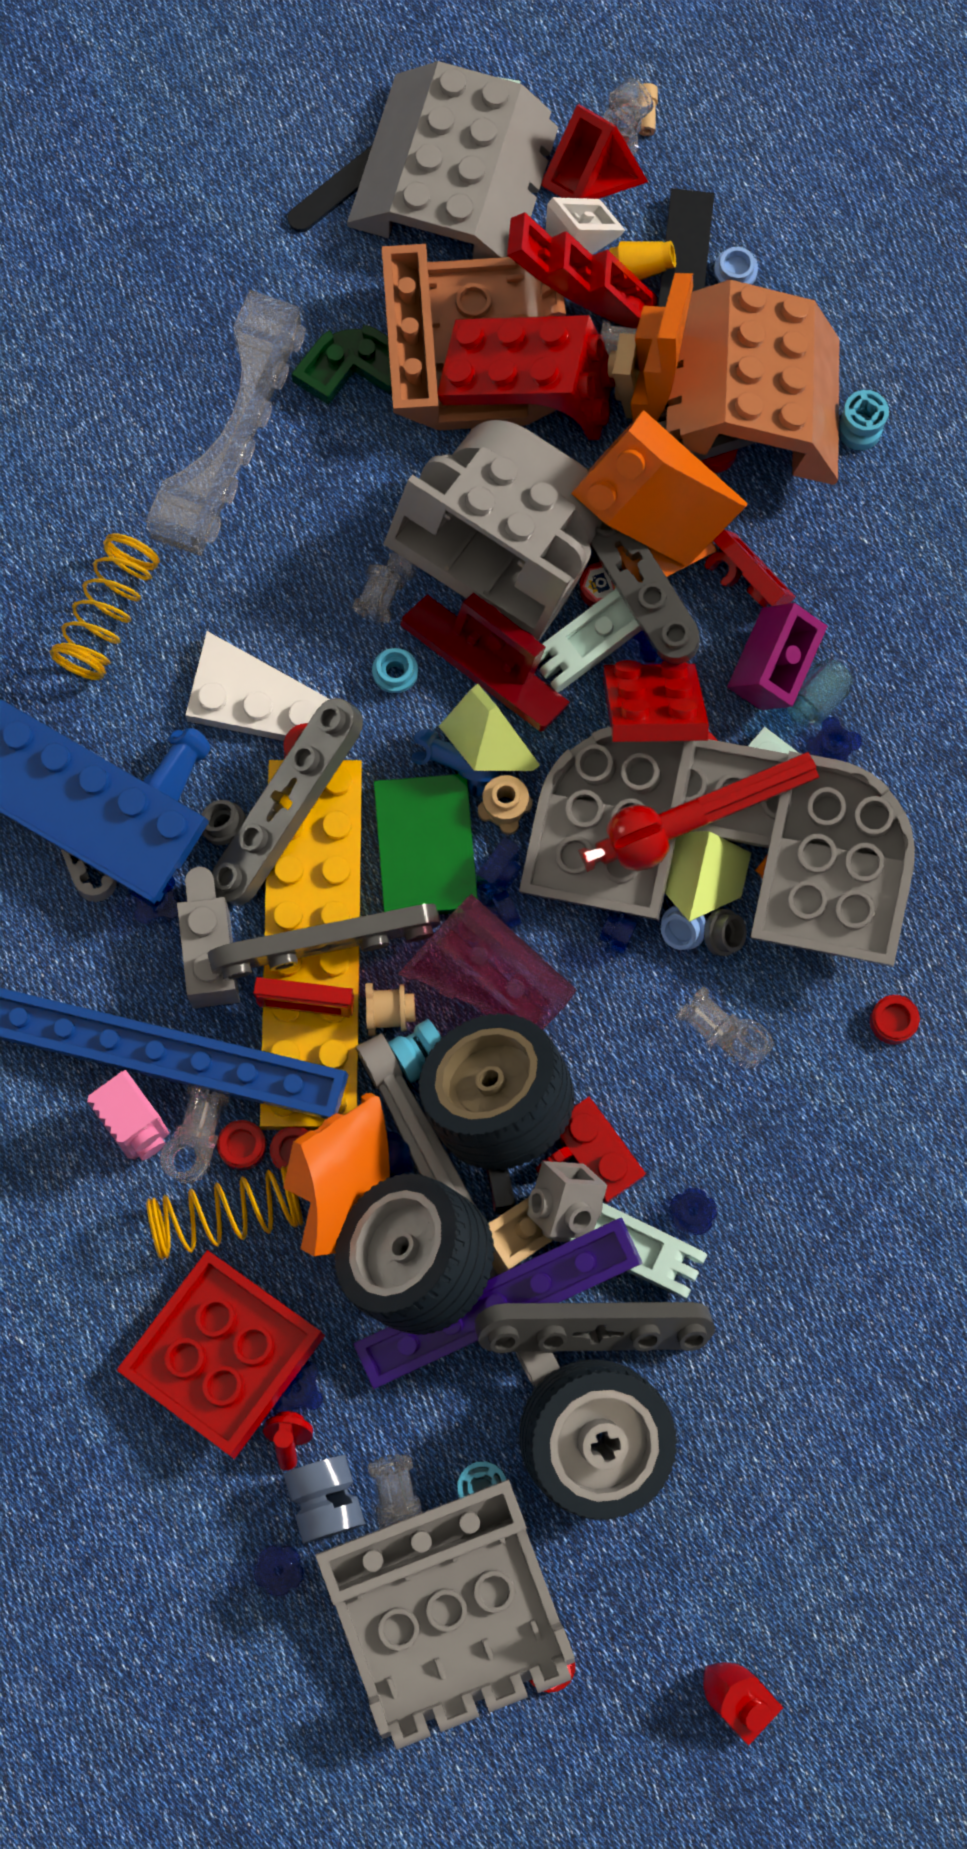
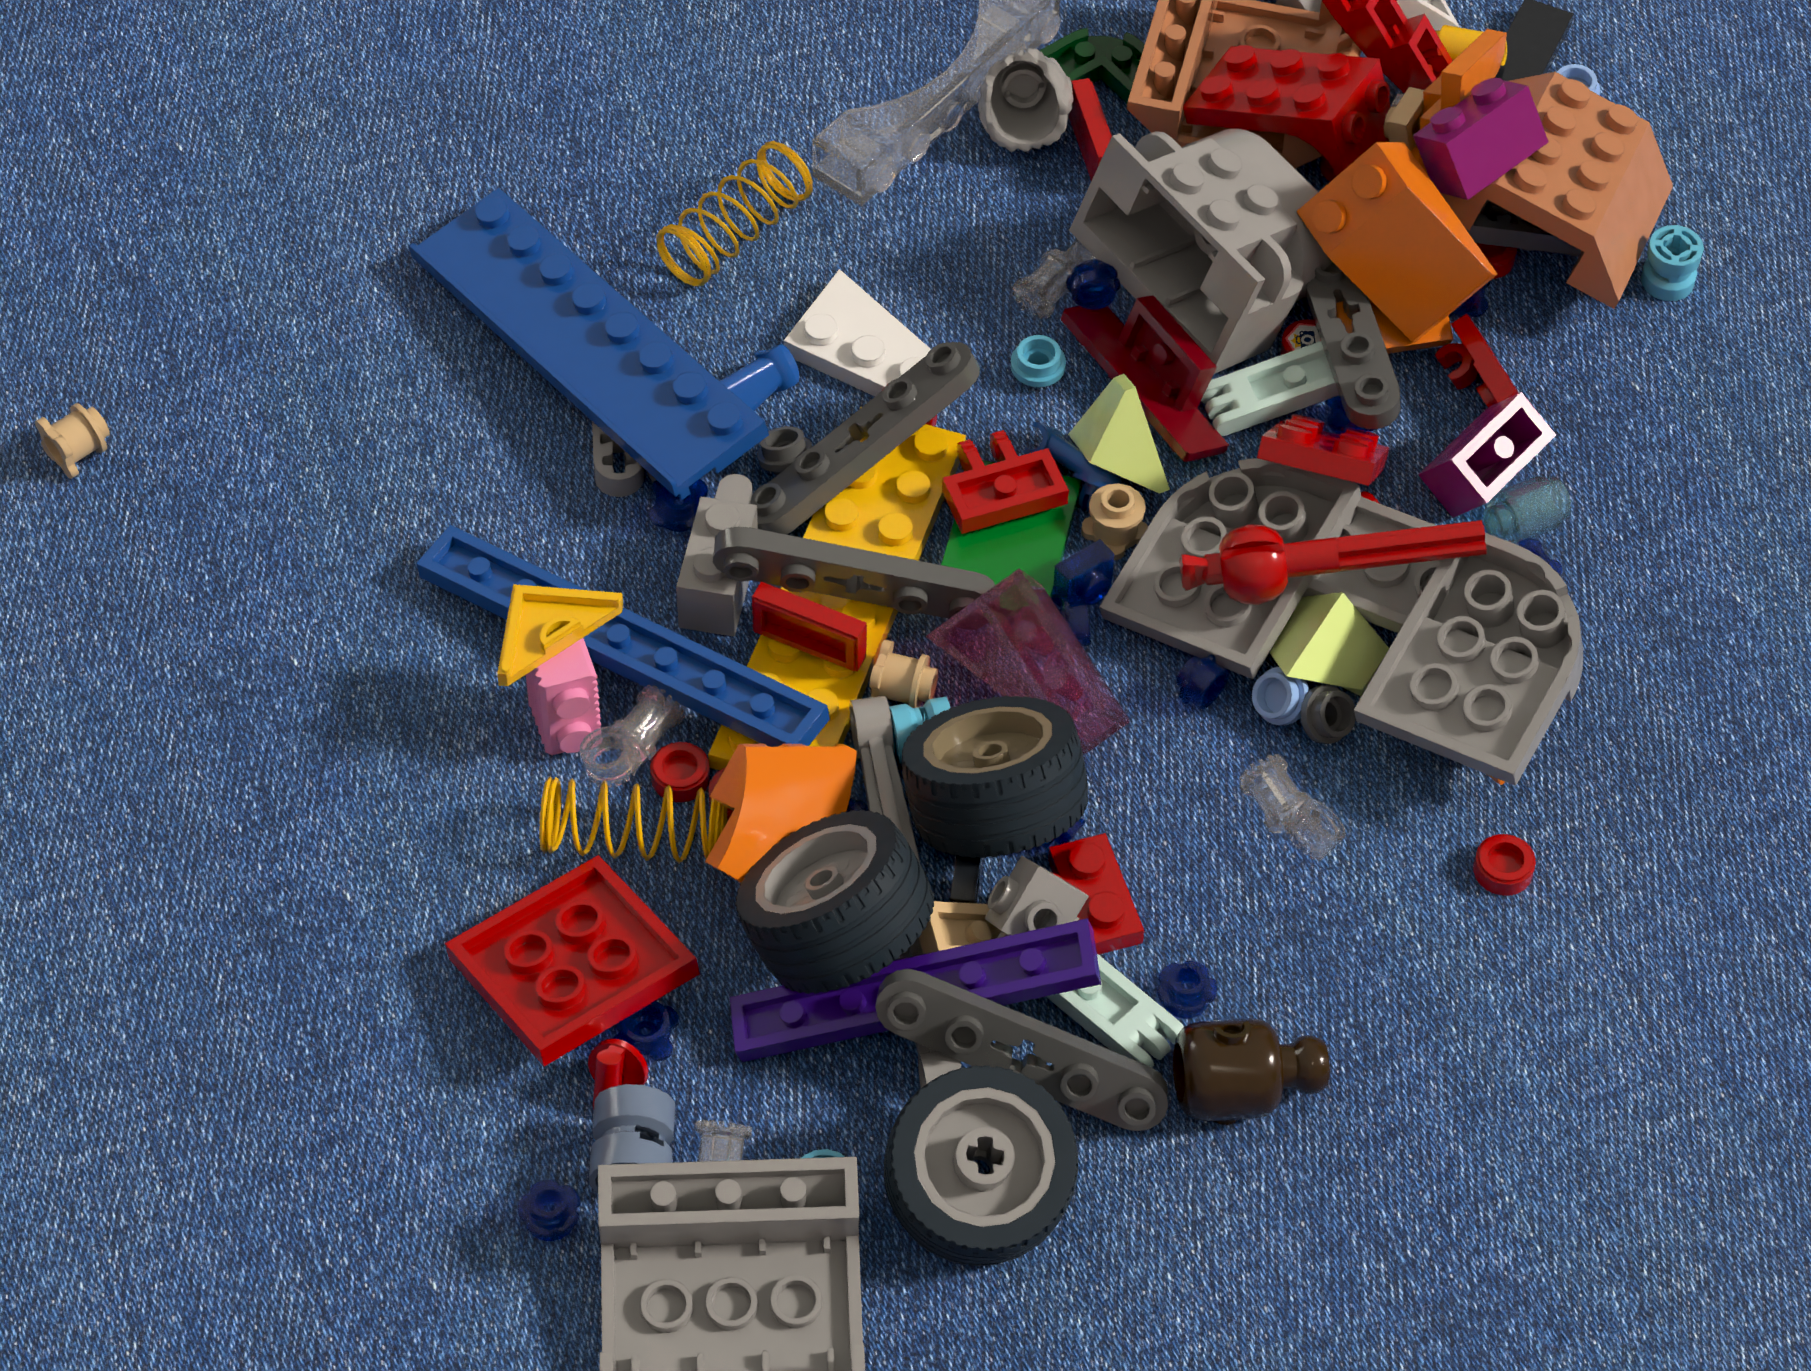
camera: 20 degrees right, 20 degrees down
none -> yellow tile [497,584,623,686]
none -> red hinge [942,430,1069,534]
none -> light grey hair [978,48,1074,152]
none -> clear blue plate [1066,259,1120,309]
none -> red tile [1069,78,1112,181]
none -> dark brown piece [1173,1018,1330,1125]
none -> magenta brick [1413,78,1549,200]

